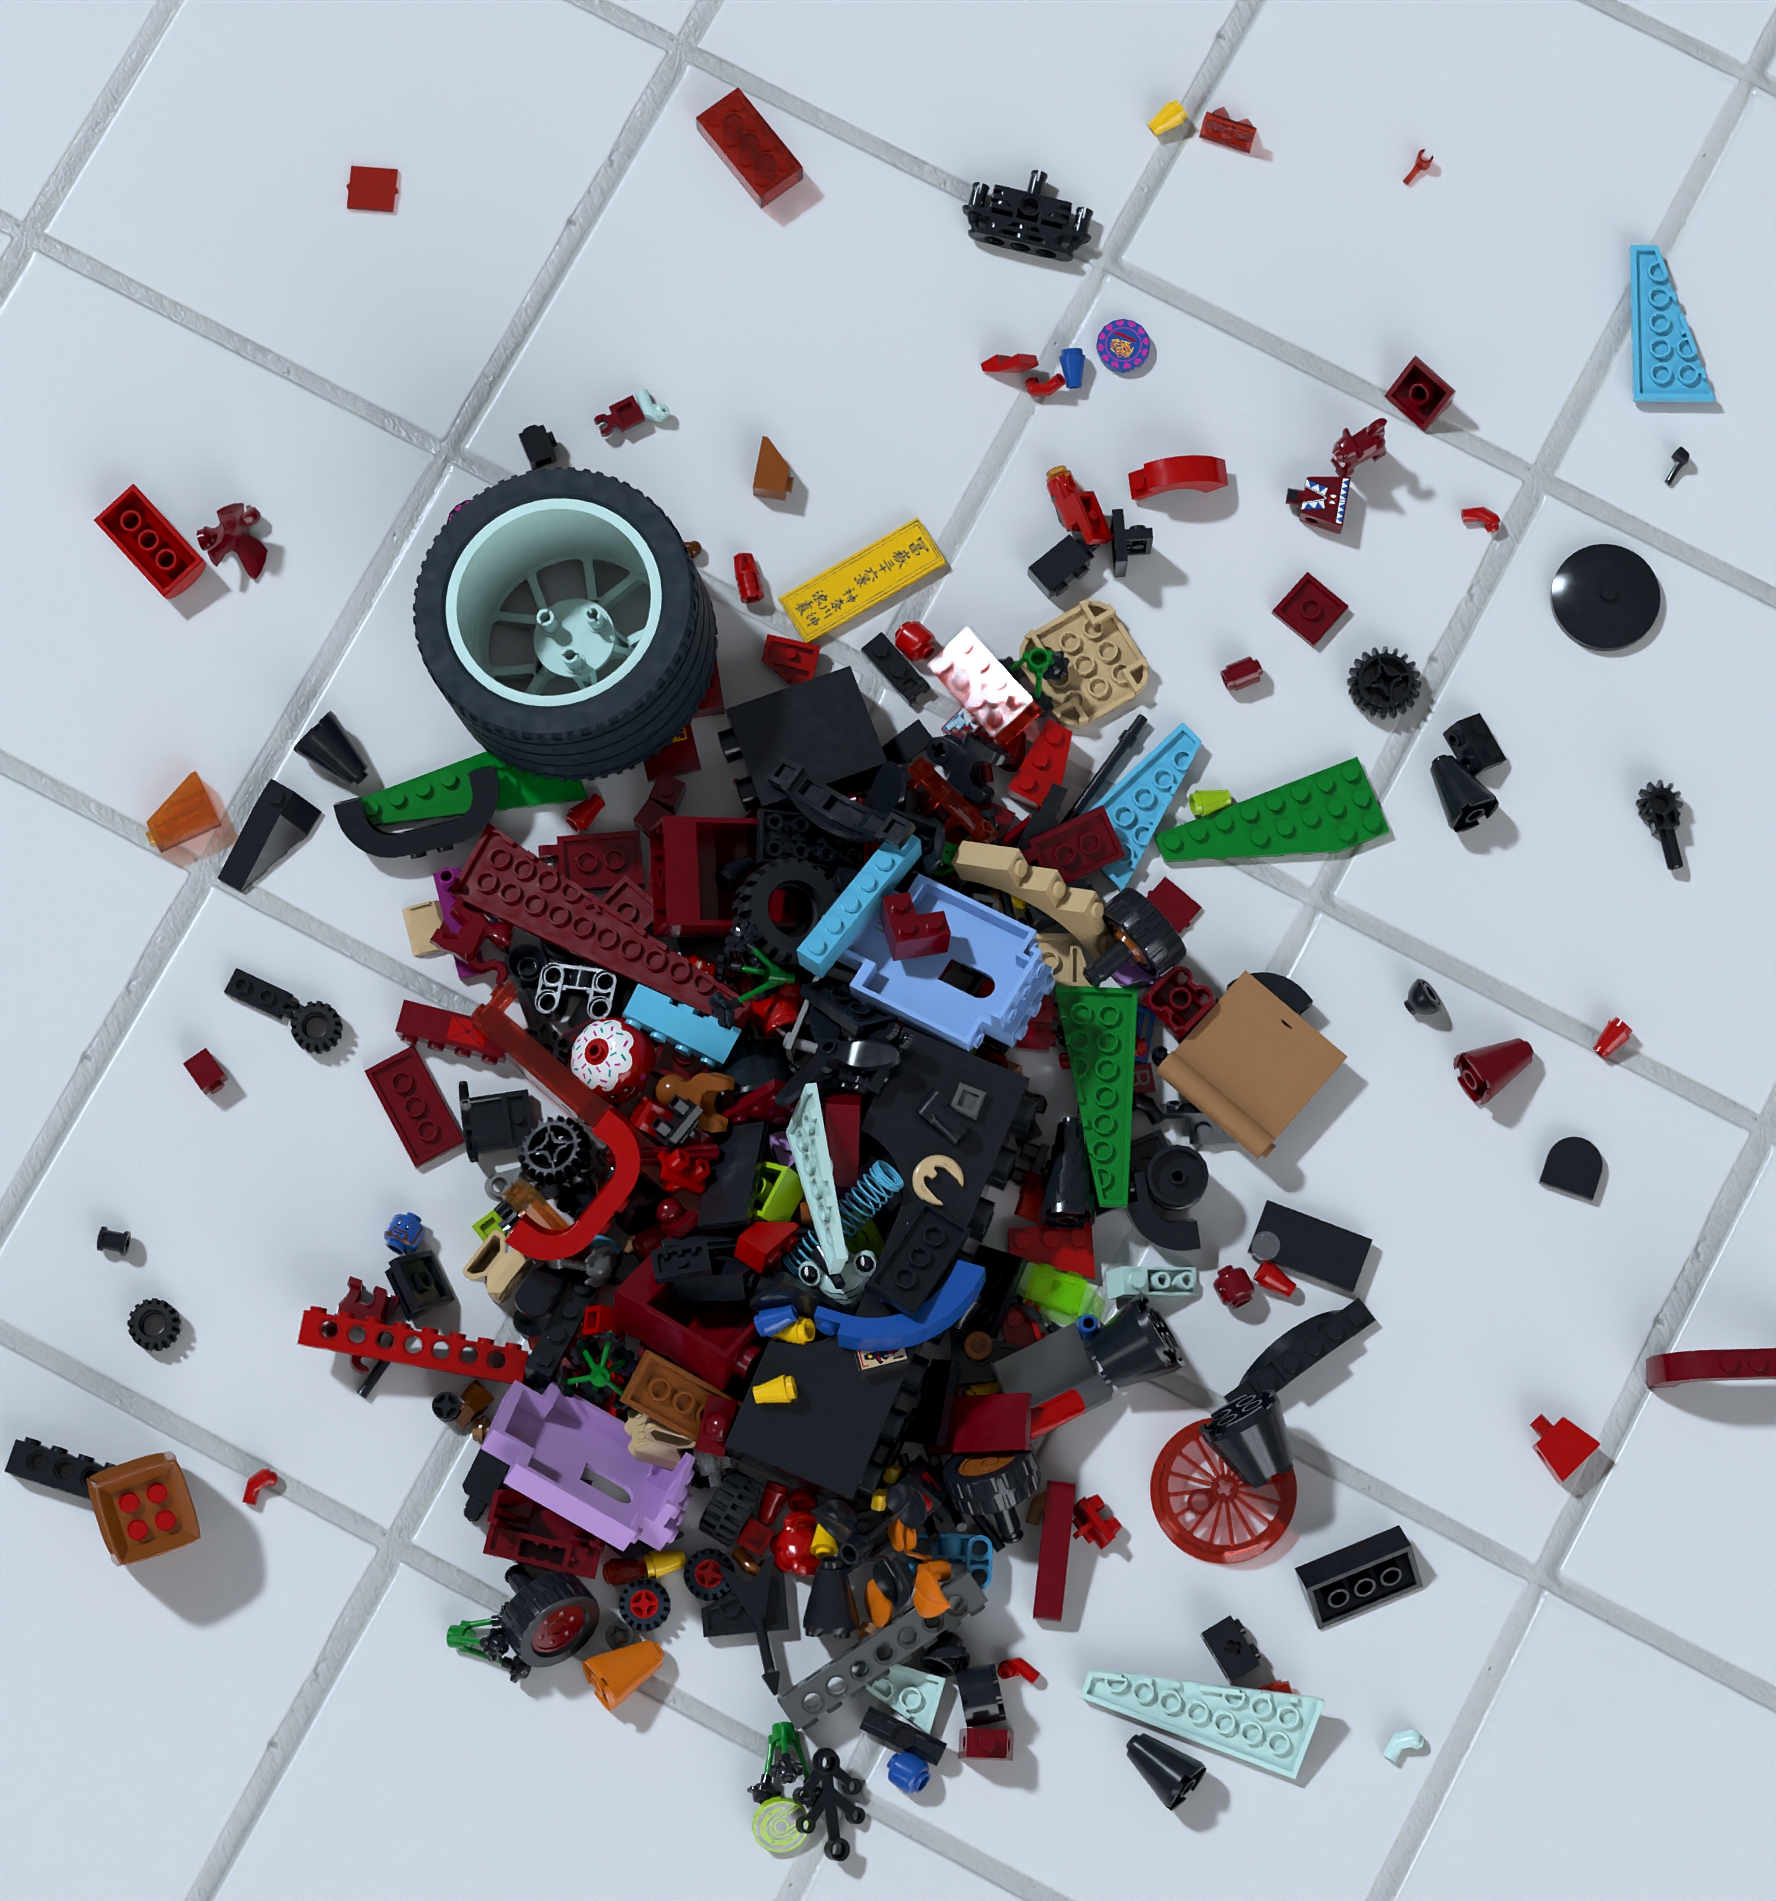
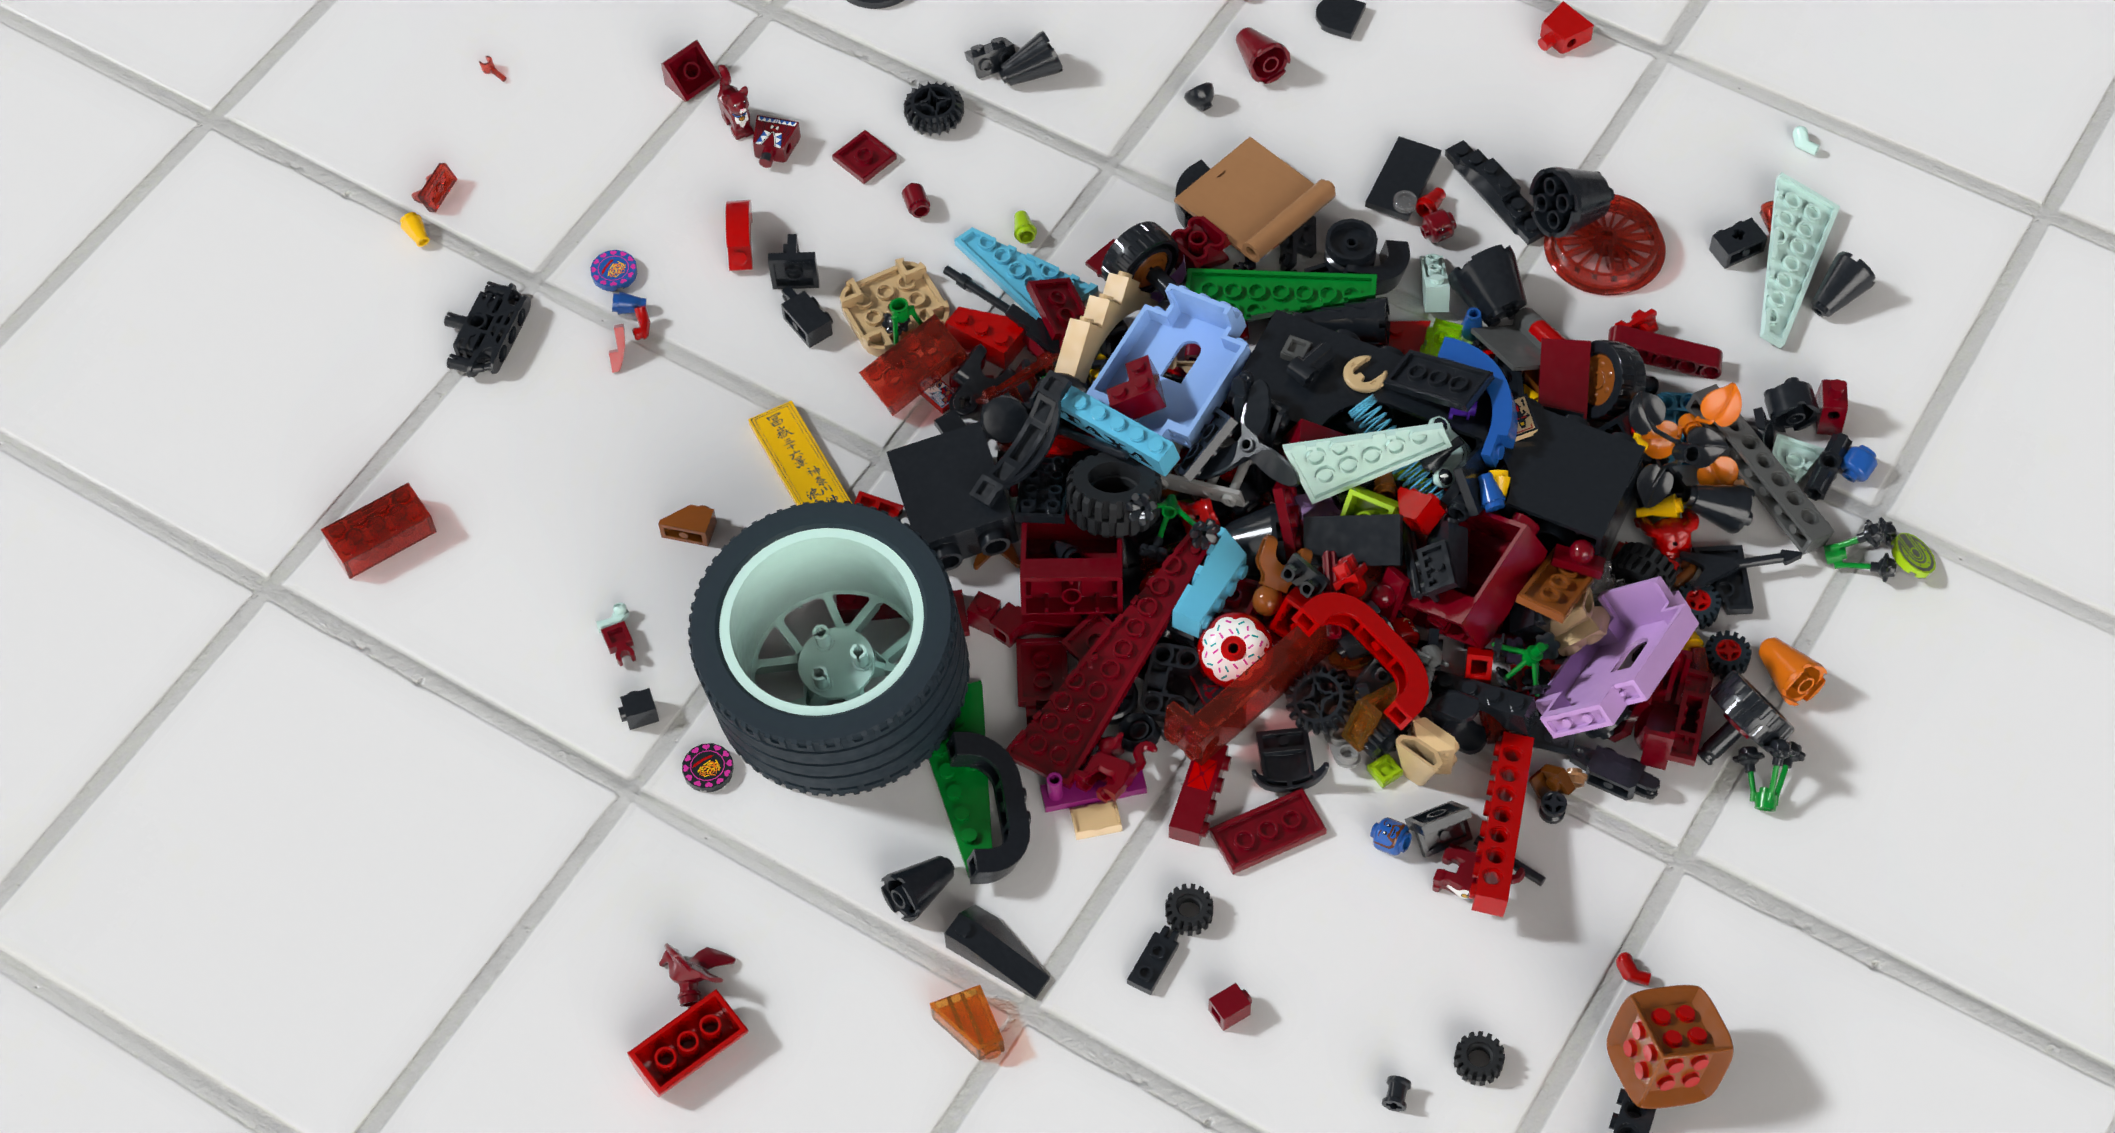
camera: 85 degrees left, 20 degrees down
clear red piece [346,166,399,212] -> none
red cone [565,793,605,833] -> none
dark grey tile [605,1622,634,1650] -> none
yellow cone [753,1374,797,1404] -> none
red tile [788,1488,817,1512] -> none
black plant [792,1748,865,1861] -> none
black plate [861,632,931,706] -> none
red head [895,621,935,661] -> none
red arm [997,1657,1041,1684] -> none
red plate [1046,465,1113,545] -> none
green wing [1154,757,1389,863] -> none
black slope [1295,1525,1423,1629] -> none
red arm [1461,507,1500,532] -> none

